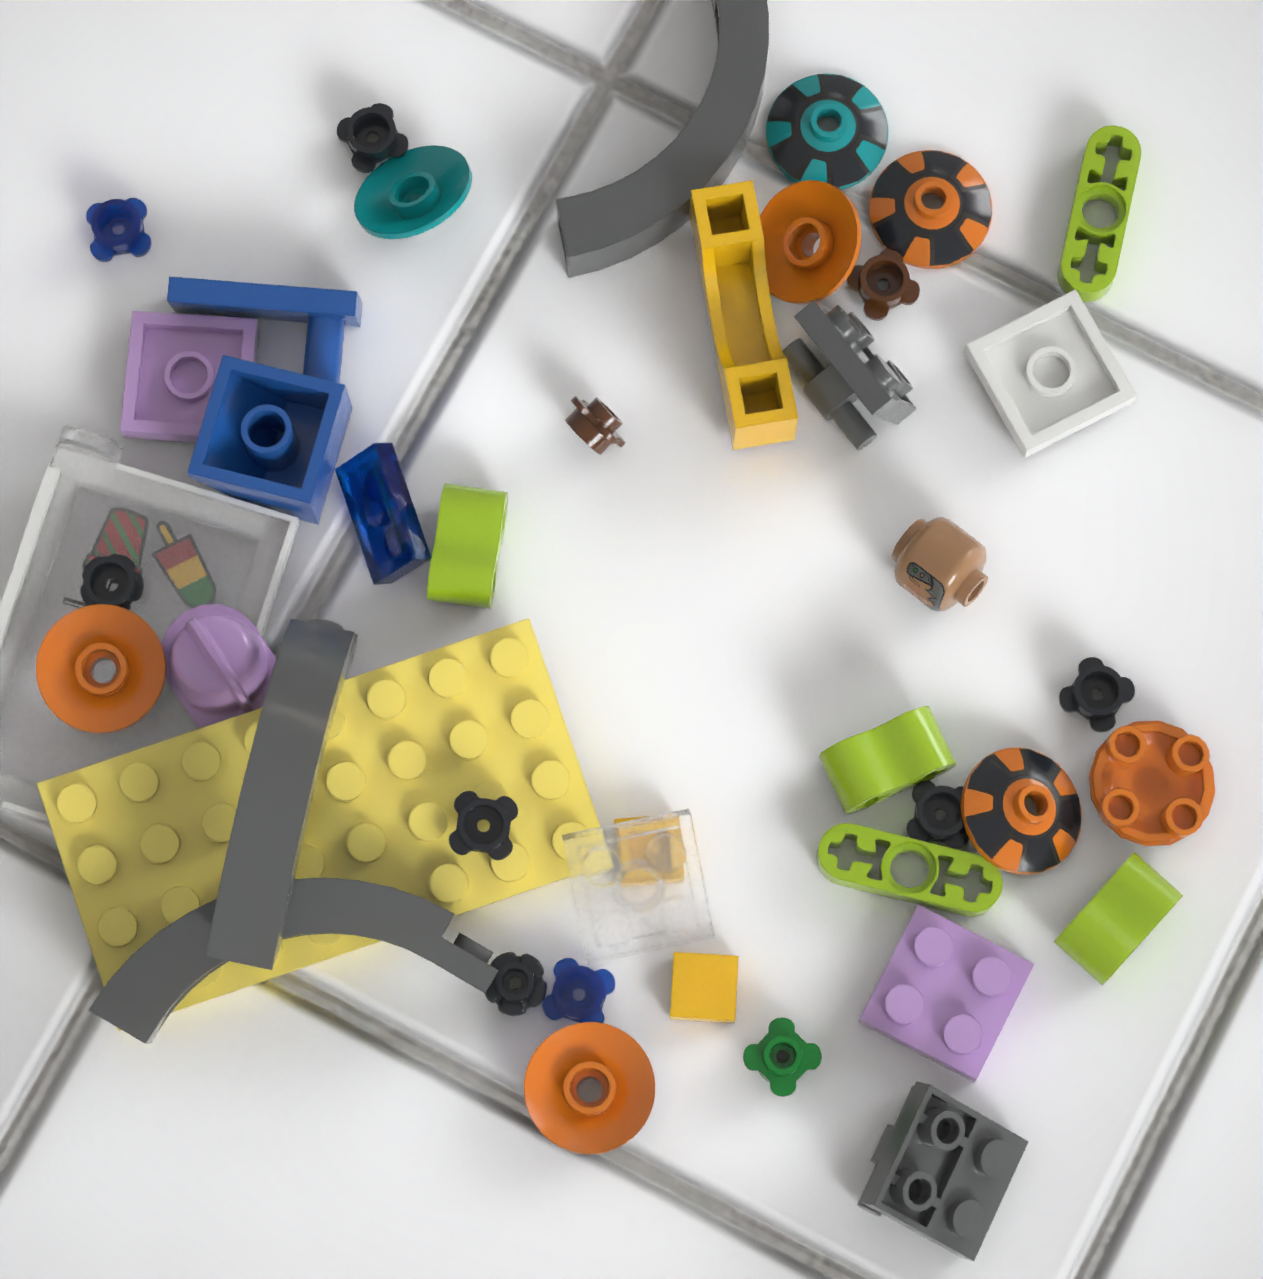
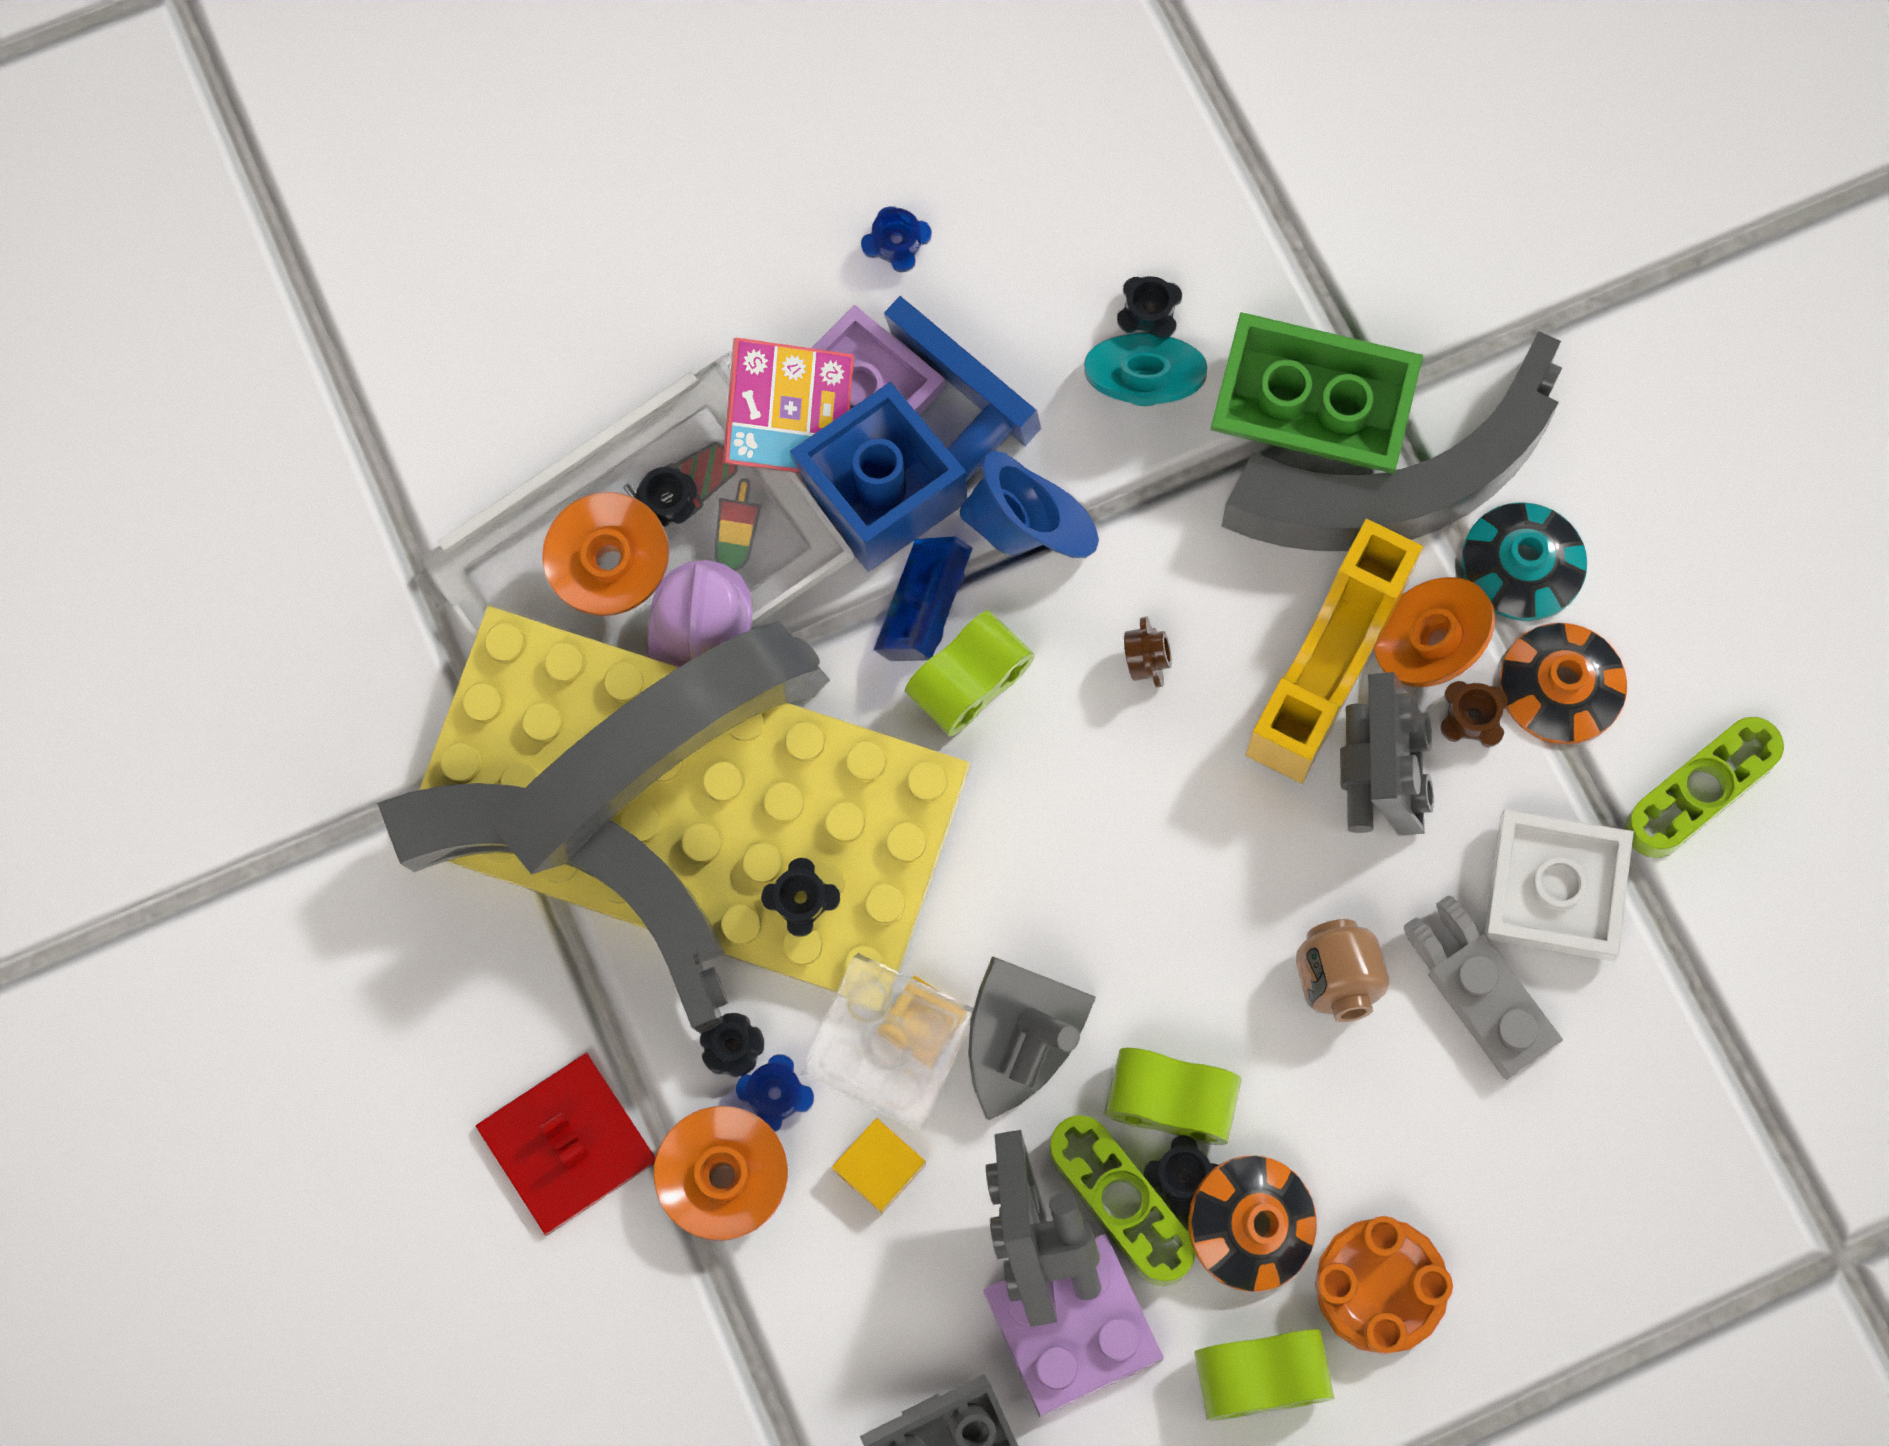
camera: 40 degrees right, 5 degrees down
green plate [743,1017,822,1097] -> none
black plate [1059,657,1135,733] -> none
none -> red piece [475,1052,656,1236]
none -> piece [723,337,854,473]
none -> blue piece [959,450,1099,558]
none -> dark grey shield [968,956,1096,1120]
none -> dark grey plate [985,1129,1101,1327]
none -> bright green slope [1210,312,1423,474]
none -> light grey hinge [1403,895,1563,1080]

